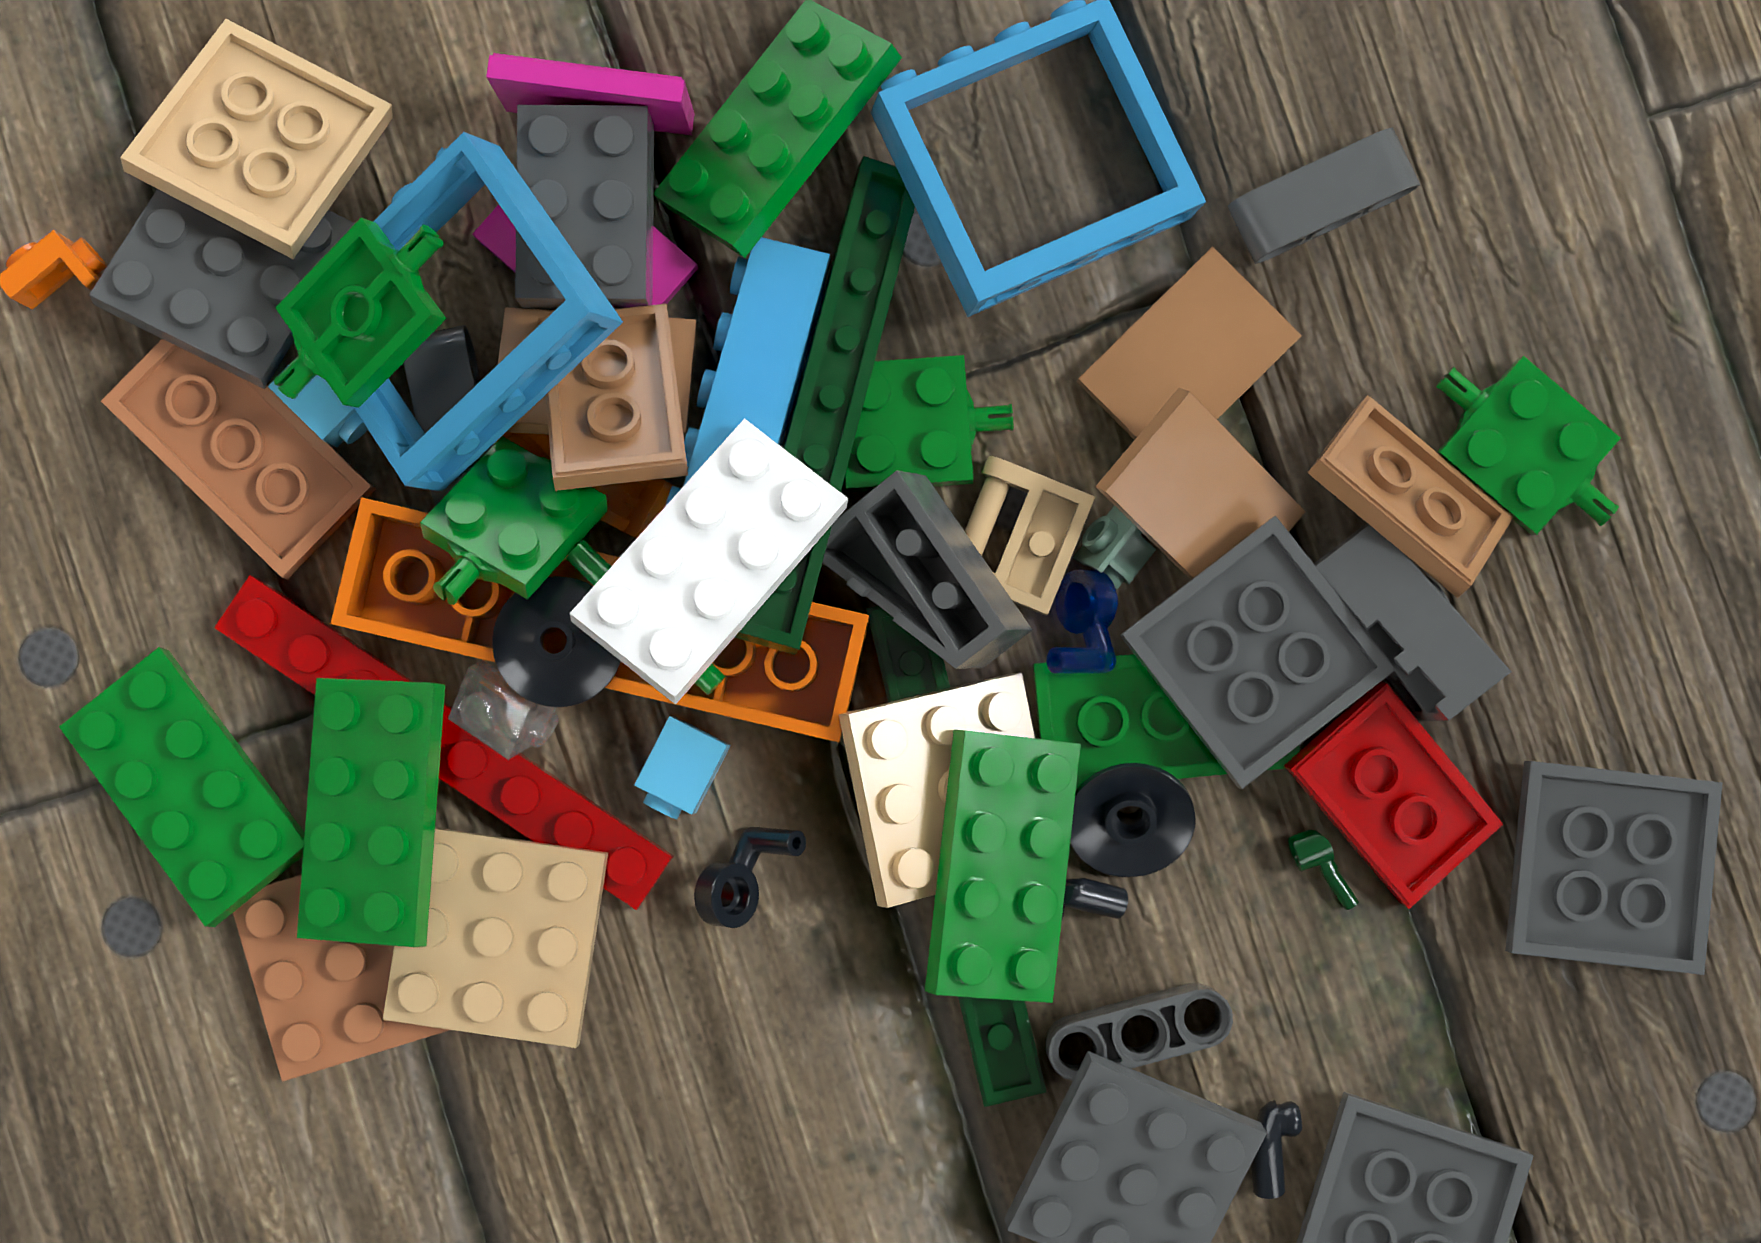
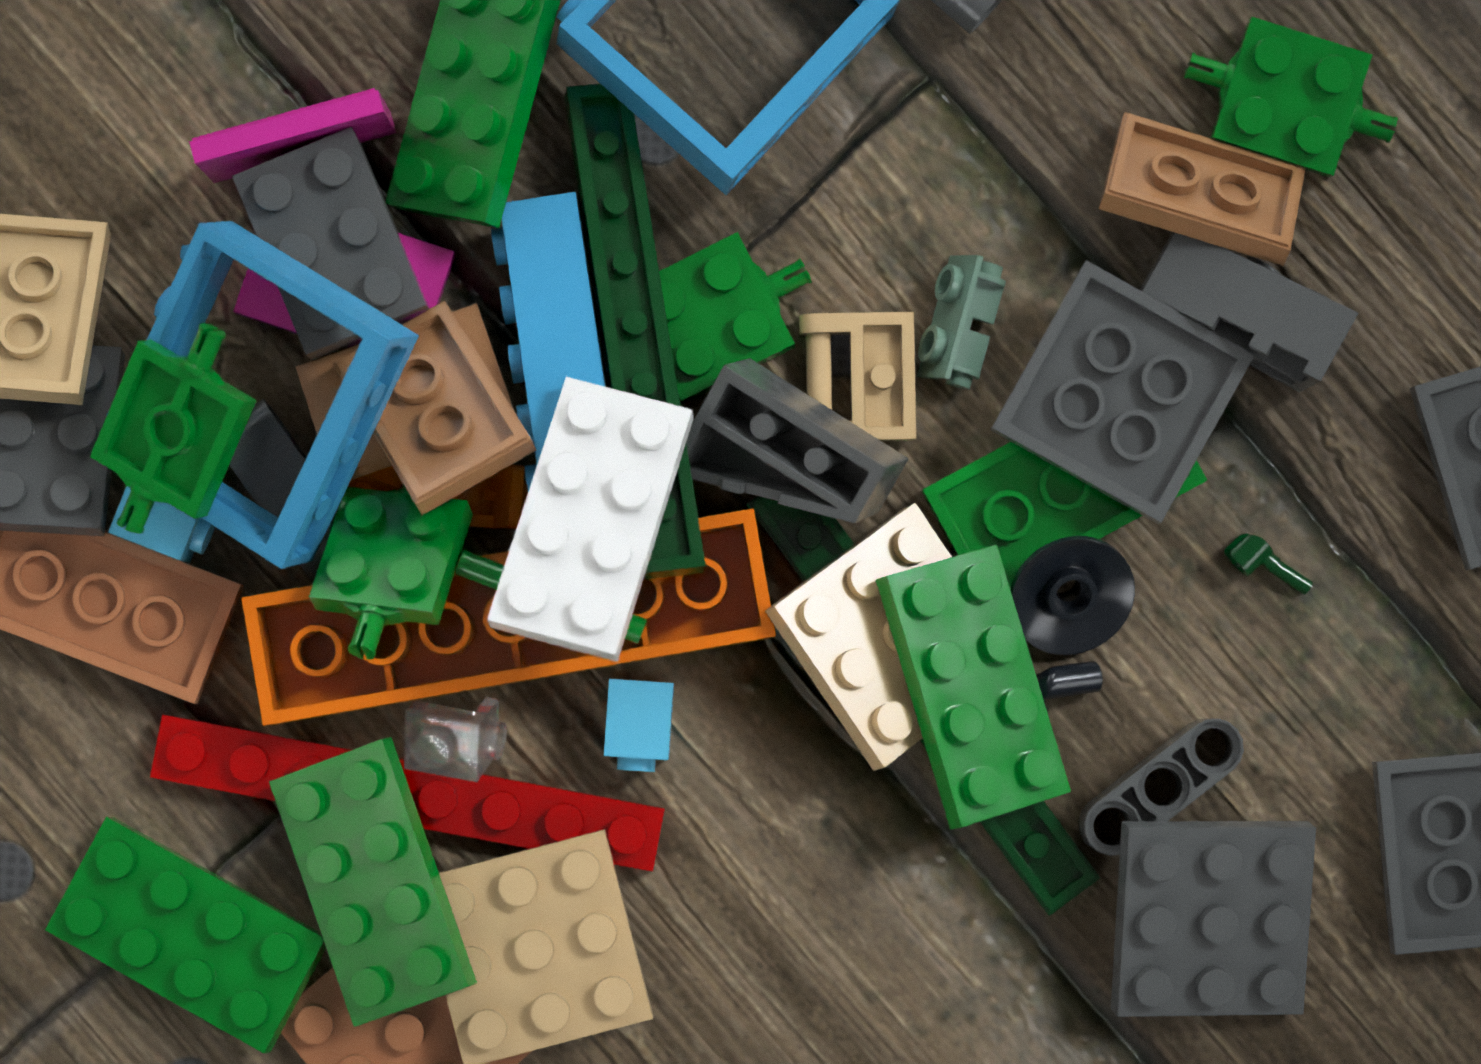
camera: 30 degrees left, 0 degrees up
black dish [492,576,621,707] -> none
black plate [694,827,806,928] -> none
clear blue plate [1046,570,1118,674] -> none
medium nougat tile [1077,246,1302,440] -> none
medium nougat tile [1095,388,1306,580] -> none
black arm [1251,1100,1302,1199] -> none
red tile [1284,681,1503,909] -> none

